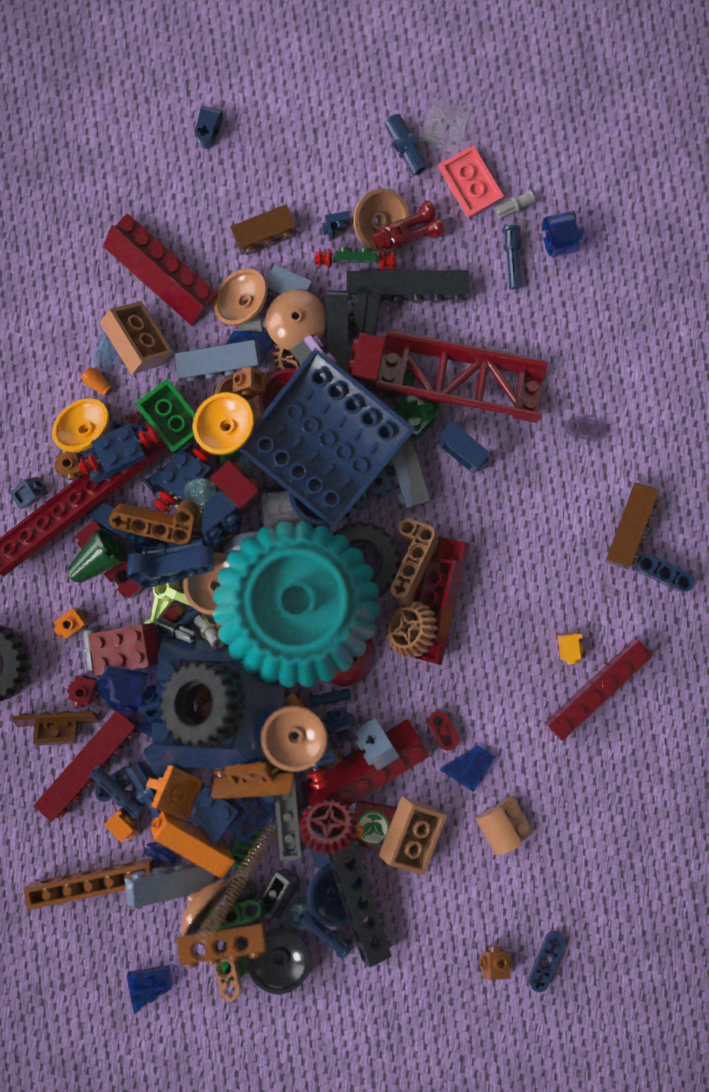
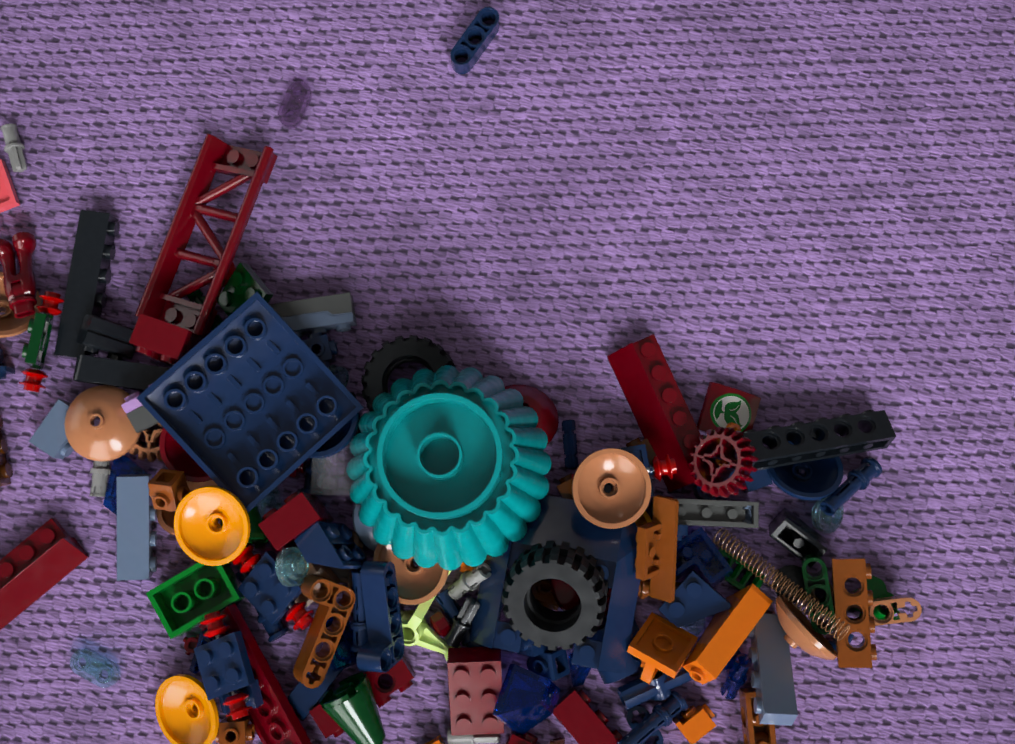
camera: 80 degrees left, 5 degrees down
orange cone [81,366,112,396] -> none
nougat brick [100,301,173,375] -> none
clear blue wing [127,965,173,1013] -> none
nougat dish [214,268,268,326] -> none
black dish [247,928,311,994] -> none
dark blue brick [325,706,356,744] -> none
sand blue brick [354,717,399,770] -> none
nougat brick [378,797,447,875] -> none
nougat gear [385,601,438,658] -> none
nougat beam [390,518,438,604] -> none
dark red slope [404,535,470,665] -> none
dark red plate [428,710,459,751] -> none
dark blue window [435,421,490,474] -> none
clear blue wing [439,745,495,792] -> none
nougat brick [475,796,534,855] -> none
dark orange brick [480,947,512,980] -> none
dark blue pin [502,225,522,289] -> none
dark blue beam [529,931,565,992] -> none
clear blue brick [542,210,583,258] -> none
dark red brick [544,639,654,741] -> none
light orange brick [558,633,583,664] -> none
reddish brown brick [605,482,661,570] -> none

